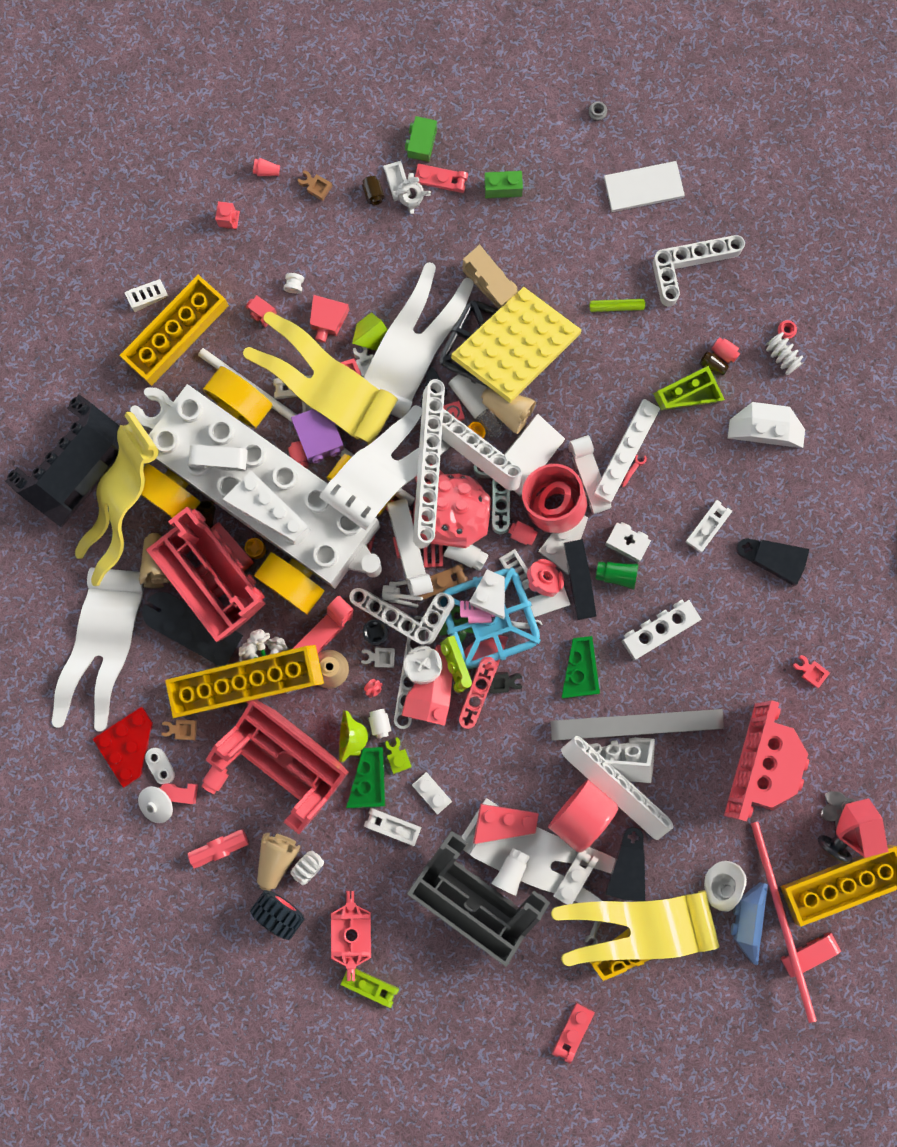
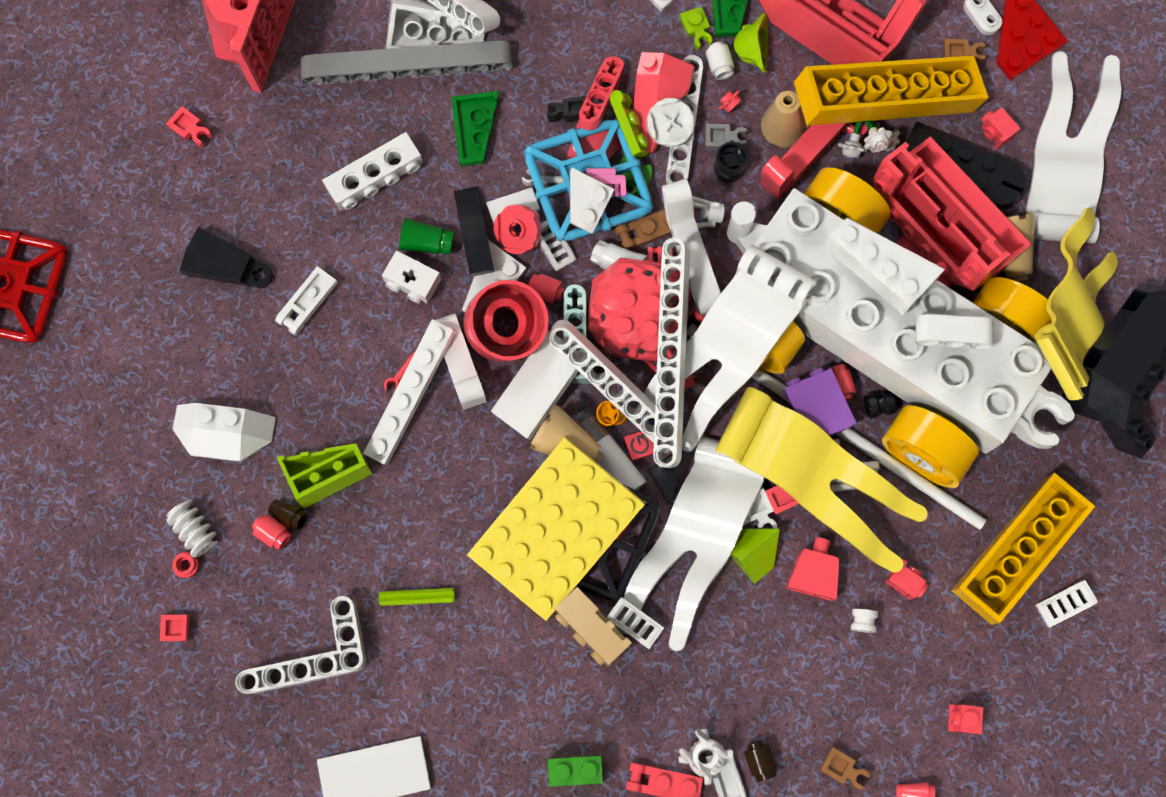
camera: 175 degrees right, 5 degrees down
white beam [349,588,455,645] -> none
none -> coral plate [160,615,190,642]
none -> white slope [607,597,664,649]
none -> black wheel [864,390,896,419]
none -> coral brick [981,107,1021,151]

